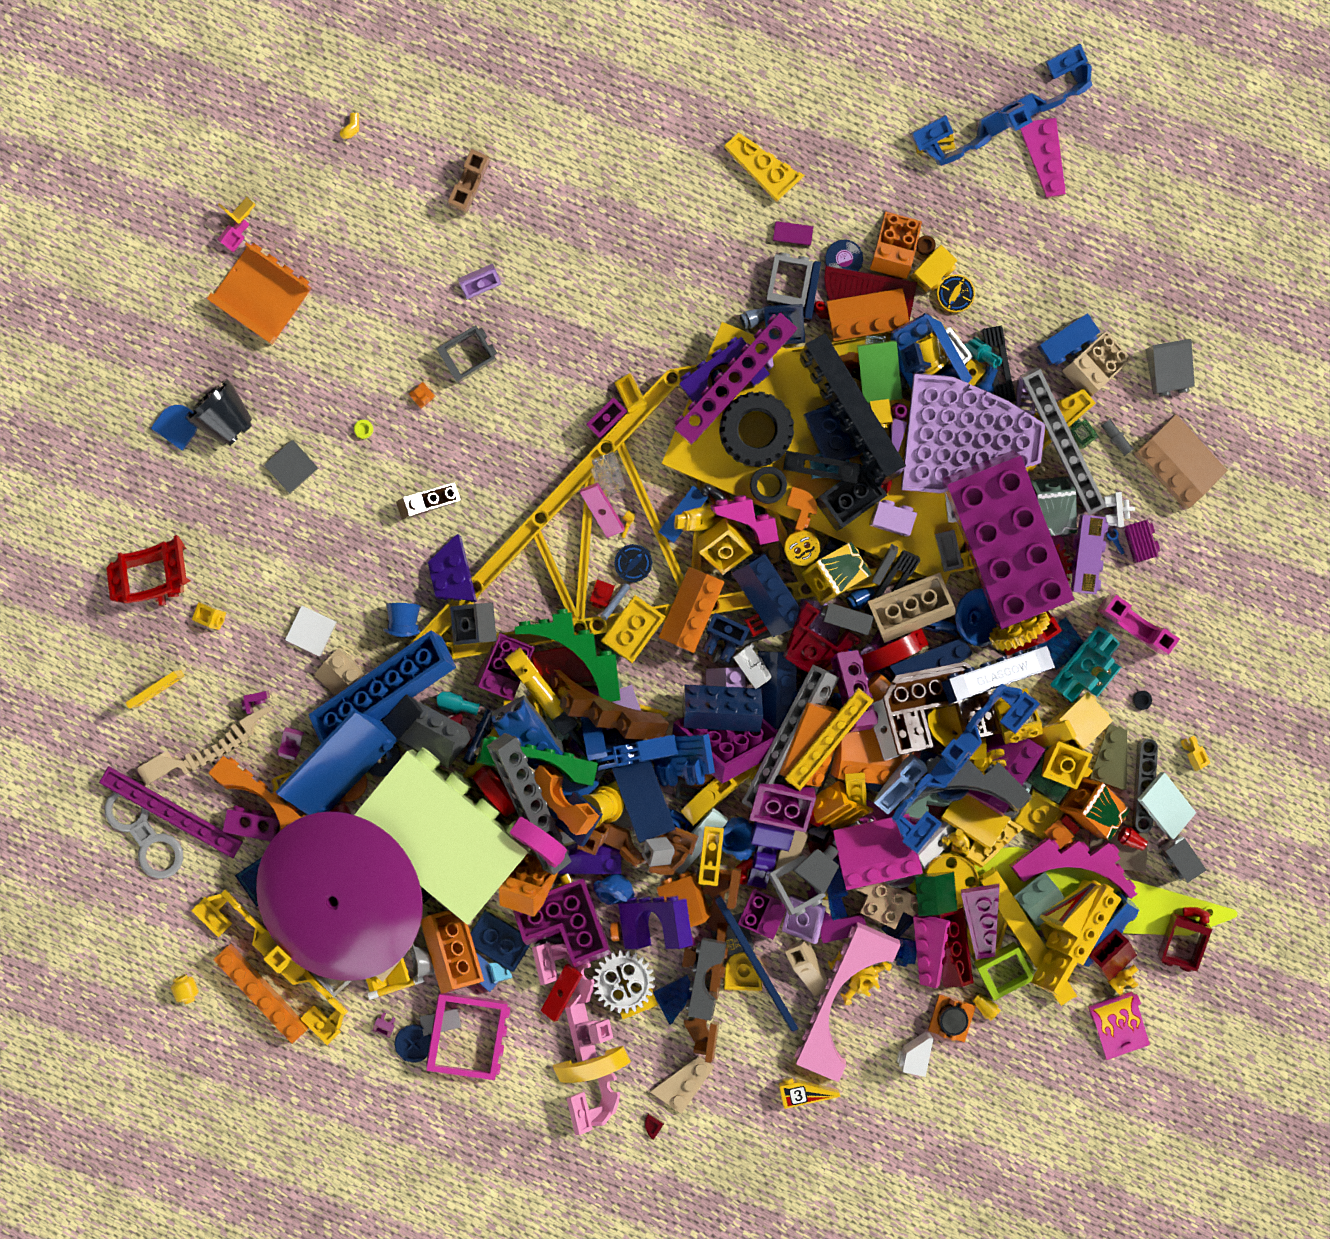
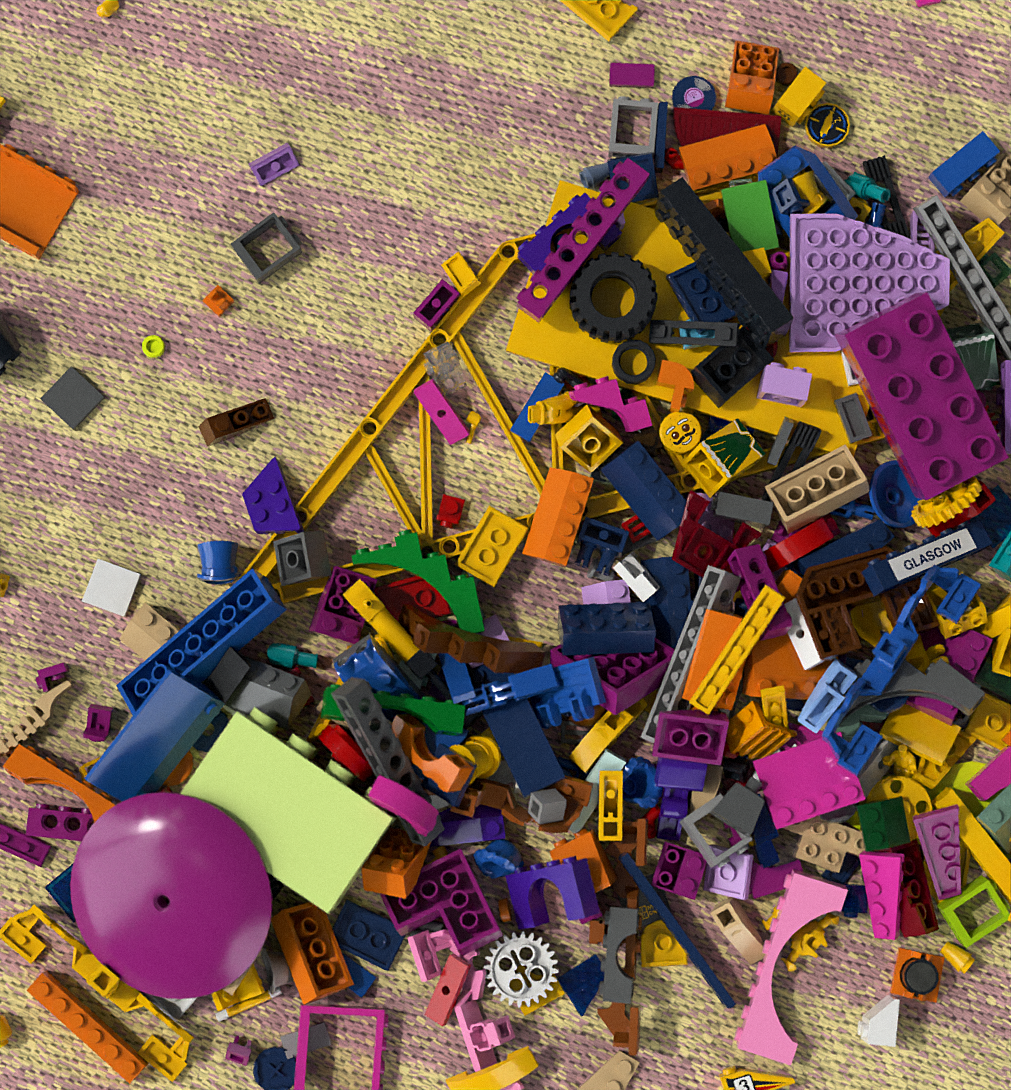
camera: 10 degrees left, 5 degrees down
medium nougat arch [448,149,490,213] -> none
dark blue pin [463,709,493,765] -> none
medium azure tile [488,963,512,983] -> none
sand blue piece [600,583,630,620] -> none
tile [614,544,653,582] -> none
blue cone [846,587,875,610] -> none

